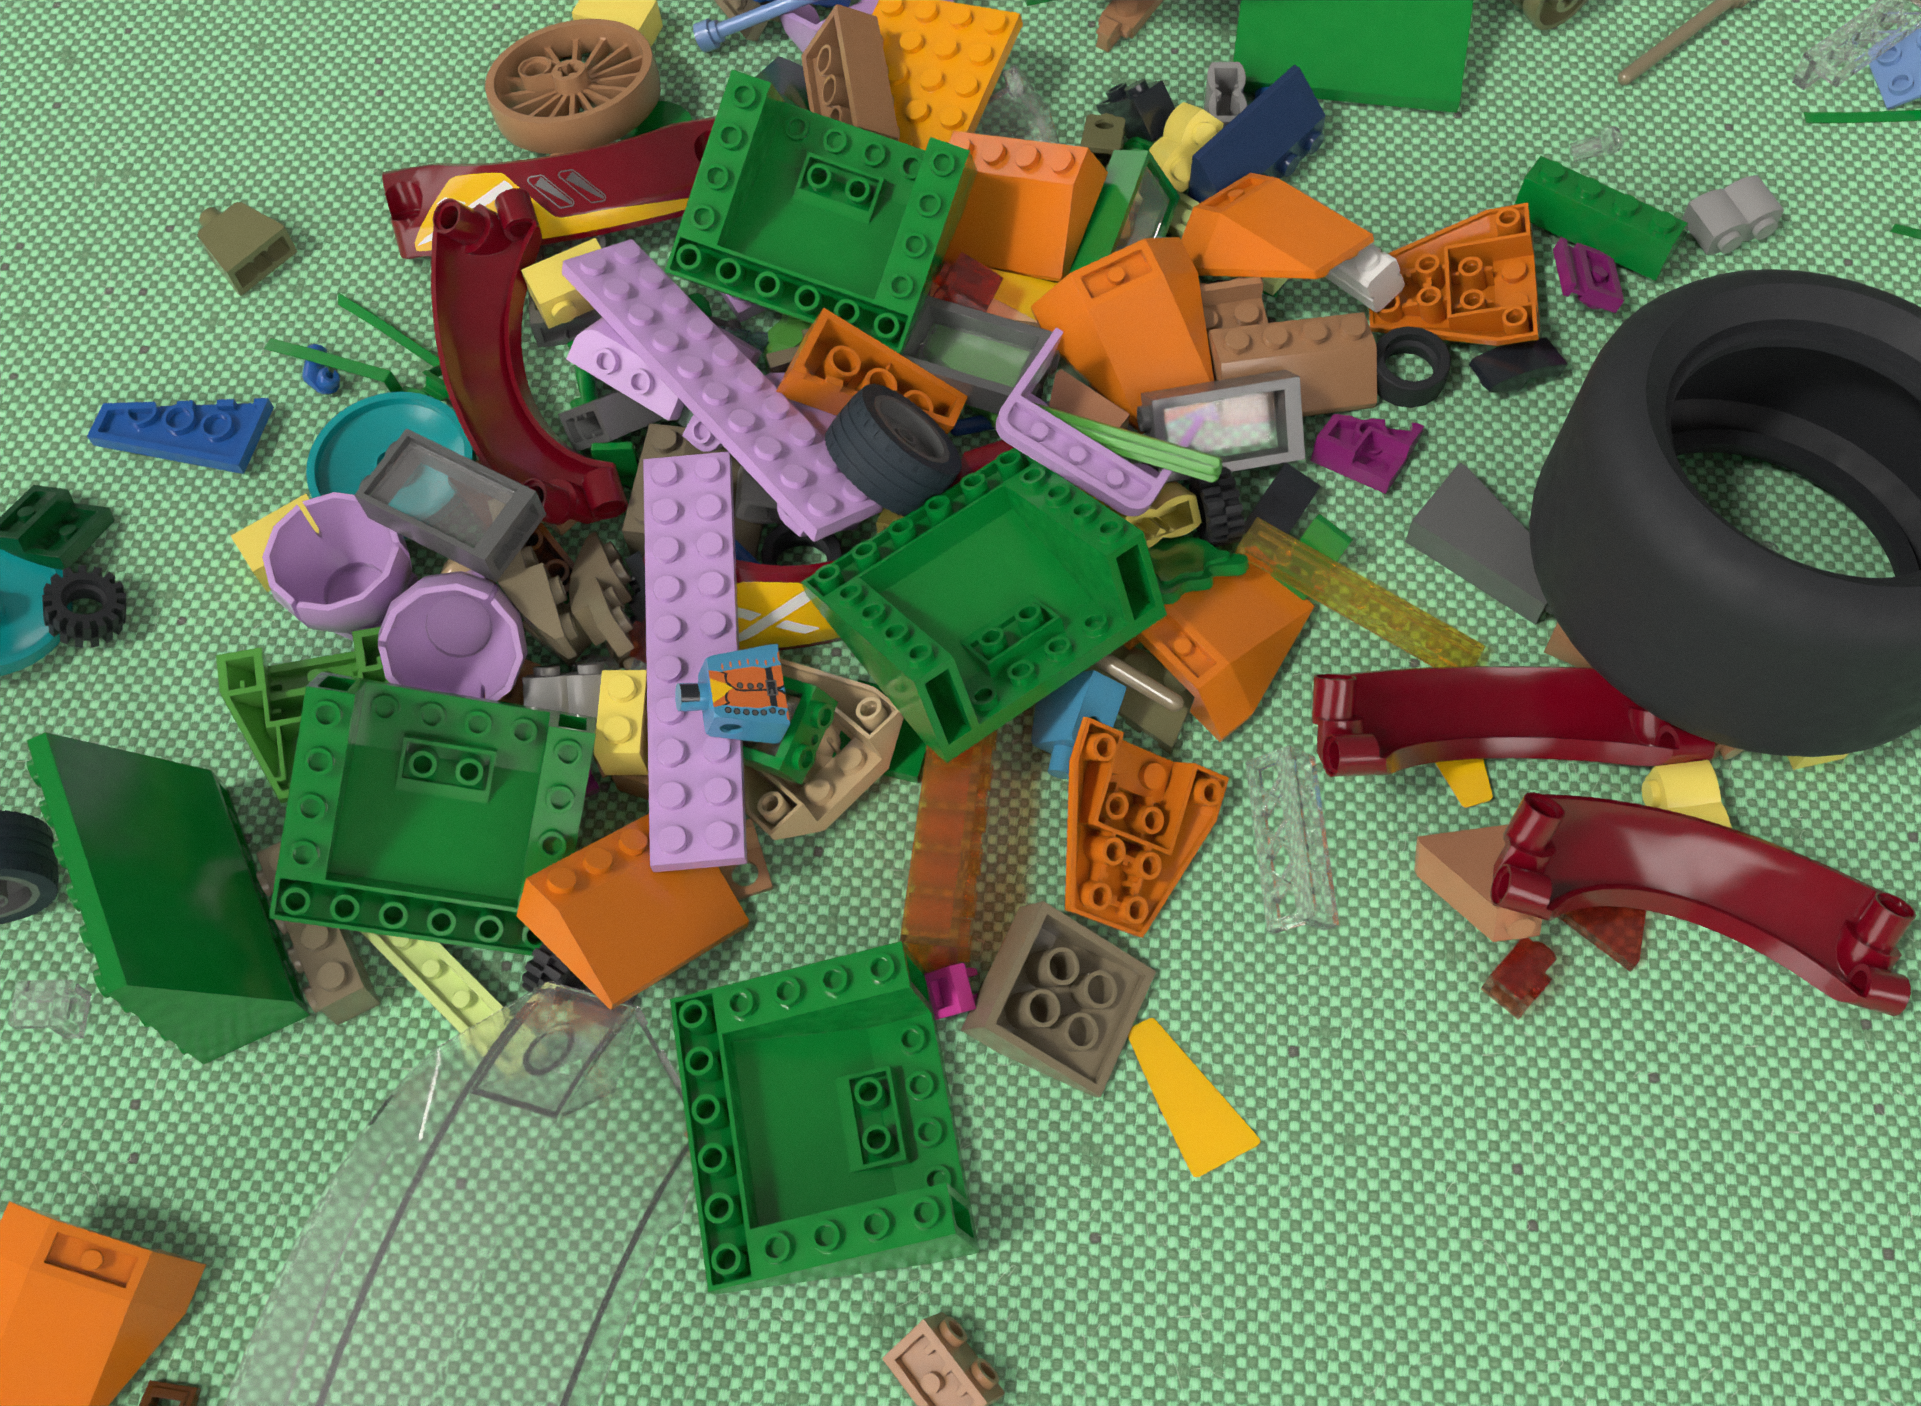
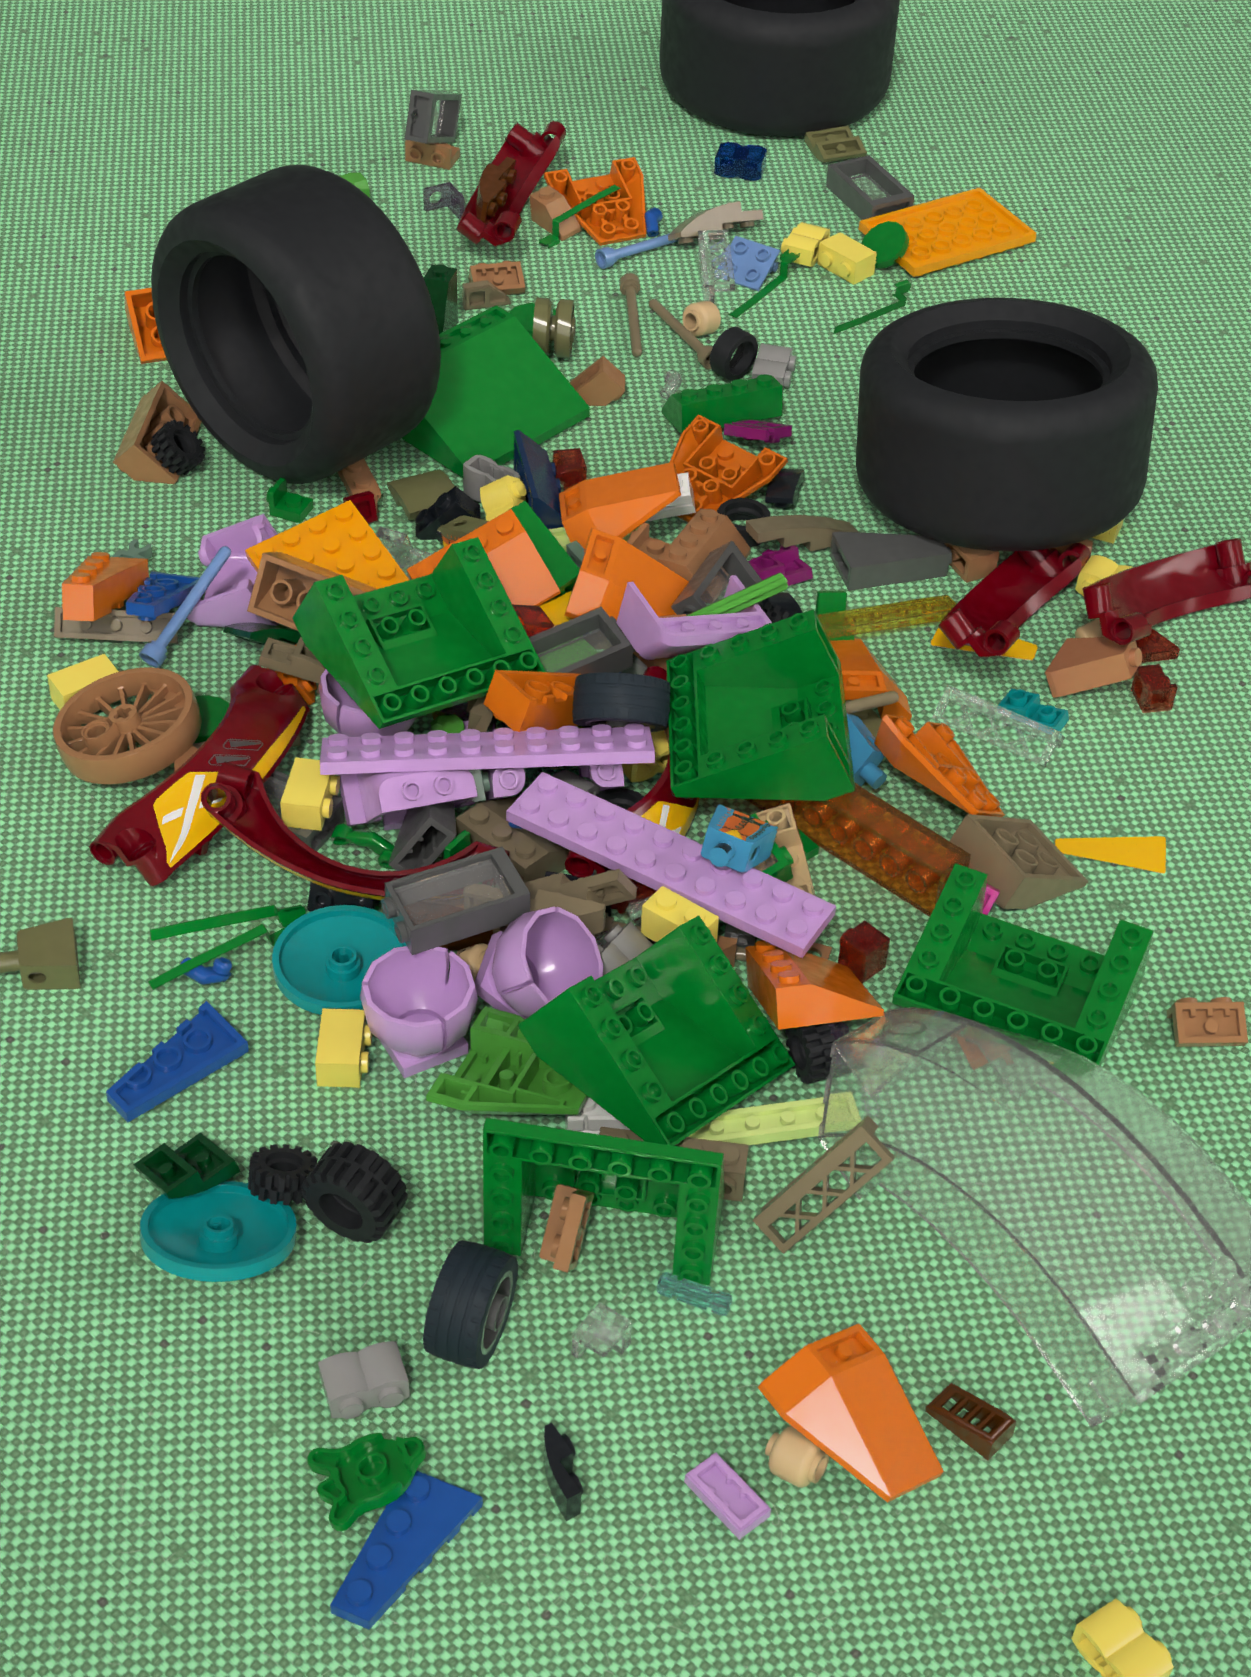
camera: 60 degrees left, 20 degrees down
none -> black tyre [302,1142,408,1243]
none -> dark red tile [343,491,378,523]
none -> olive slope [387,469,455,521]
none -> clear red brick [552,448,587,491]
none -> medium nougat slope [569,356,625,406]
none -> dark tan piece [649,299,713,370]
none -> clear light blue axle [657,1272,732,1316]
none -> tan head [682,301,721,337]
none -> black tyre [710,327,758,381]
none -> dark tan slope [746,515,860,552]
none -> dark tan fence [752,1115,895,1254]
none -> clear red brick [838,920,890,984]
none -> teal slope [998,689,1069,737]

